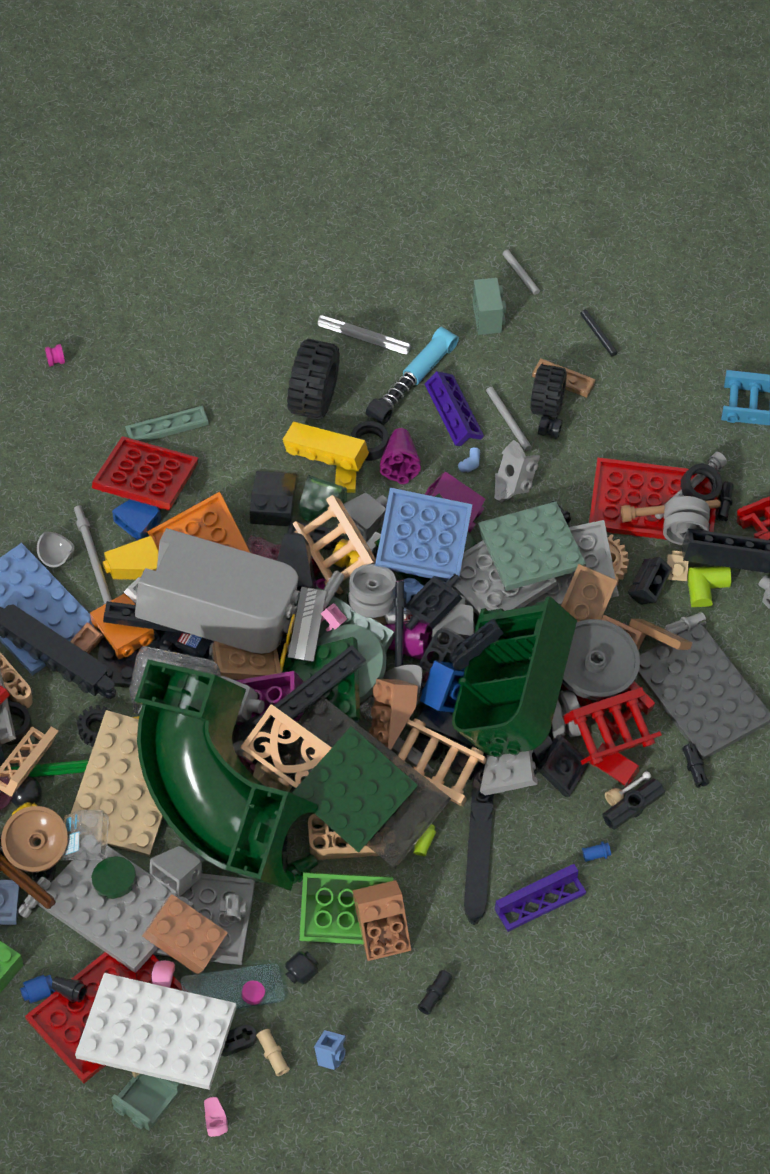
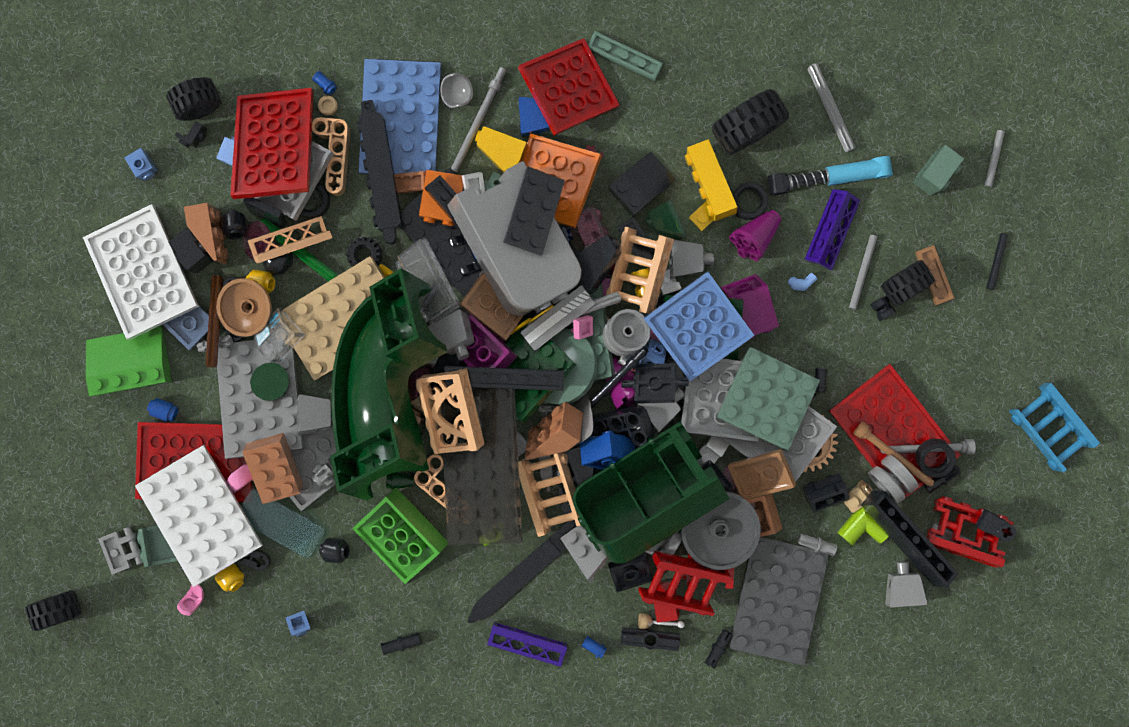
camera: 45 degrees right, 30 degrees up
black cone [51,976,87,1003] -> none
dark pink tile [241,980,265,1005] -> none
tan pin [256,1029,290,1076] -> none
dark green plate [292,726,418,853] -> none
nougat slope [353,880,411,961] -> none
black hinge [449,619,504,671] -> none
light grey piece [494,440,540,502] -> none
medium nougat tile [629,619,693,650] -> none
none -> light grey plate [98,526,142,574]
none -> yellow head [215,564,244,592]
none -> black plate [503,167,565,256]

